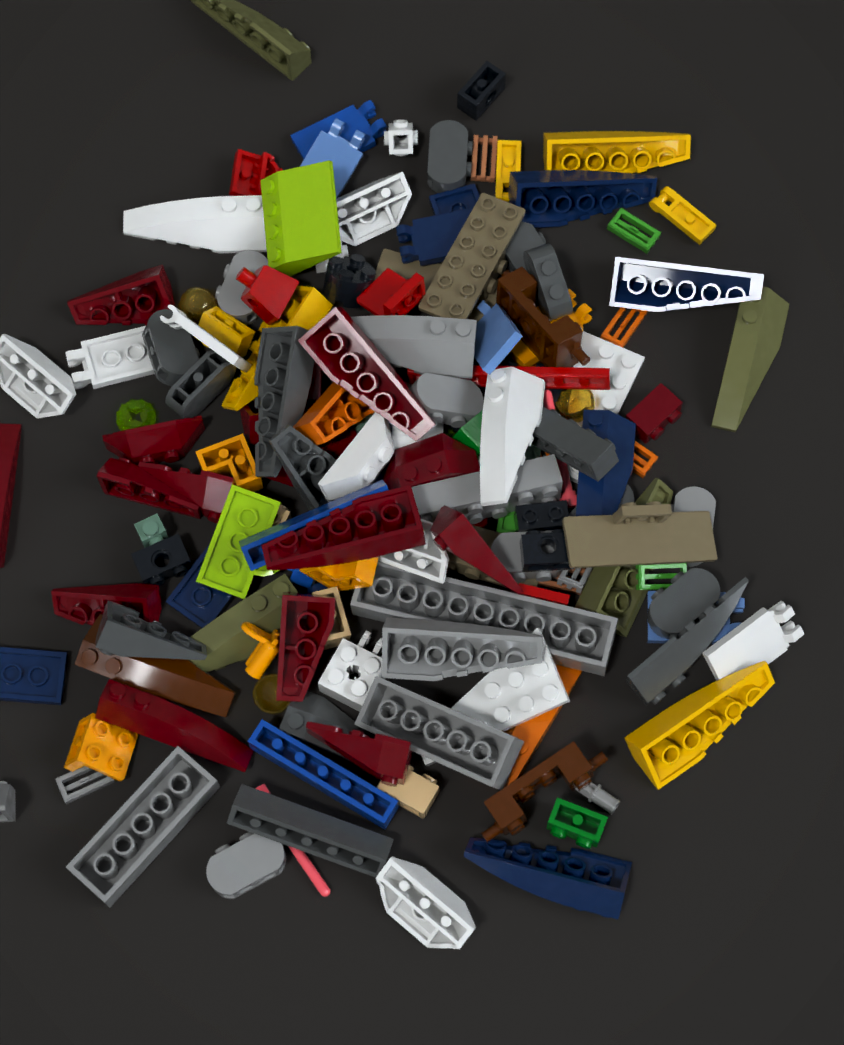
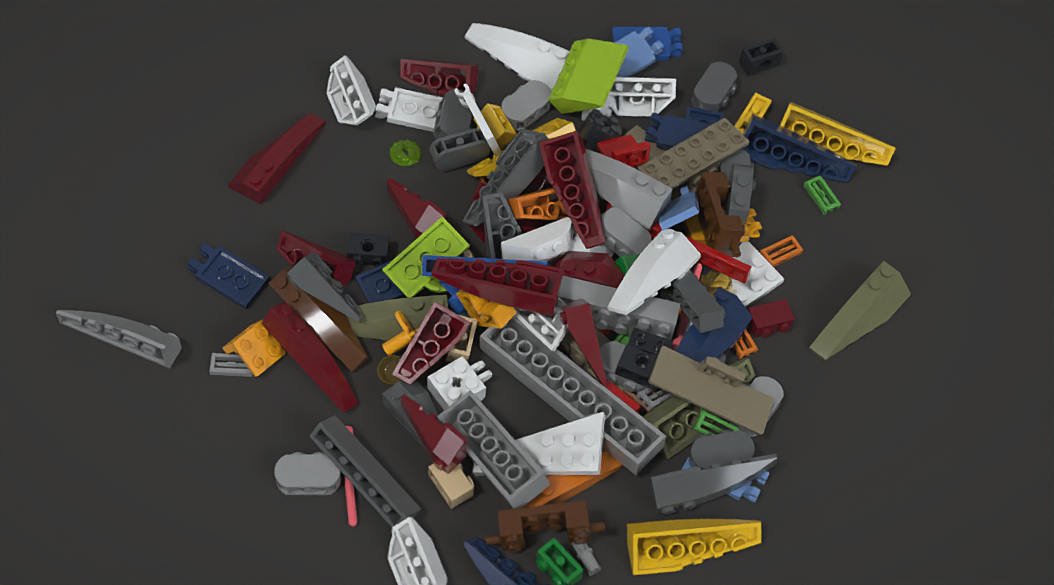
camera: 20 degrees right, 10 degrees down
light grey brick [66,746,220,908] -> none
dark red wedge [97,458,202,519] -> none
dark red wedge [102,415,205,466] -> none
sand green brick [134,513,168,548] -> none
clear yellow hair [178,287,217,324] -> none
light orange brick [195,434,263,492] -> none
red slope [229,149,283,196] -> none
red torso [236,265,299,325] -> none
blue brick [248,719,399,830] -> none
light grey wedge [381,617,543,681] -> none
white brick [384,120,418,156] -> none
nougat tile [471,135,498,182] -> none
wedge [609,257,764,312] -> none
yellow plate [649,186,717,245] -> none
white tile [702,601,804,681] -> none

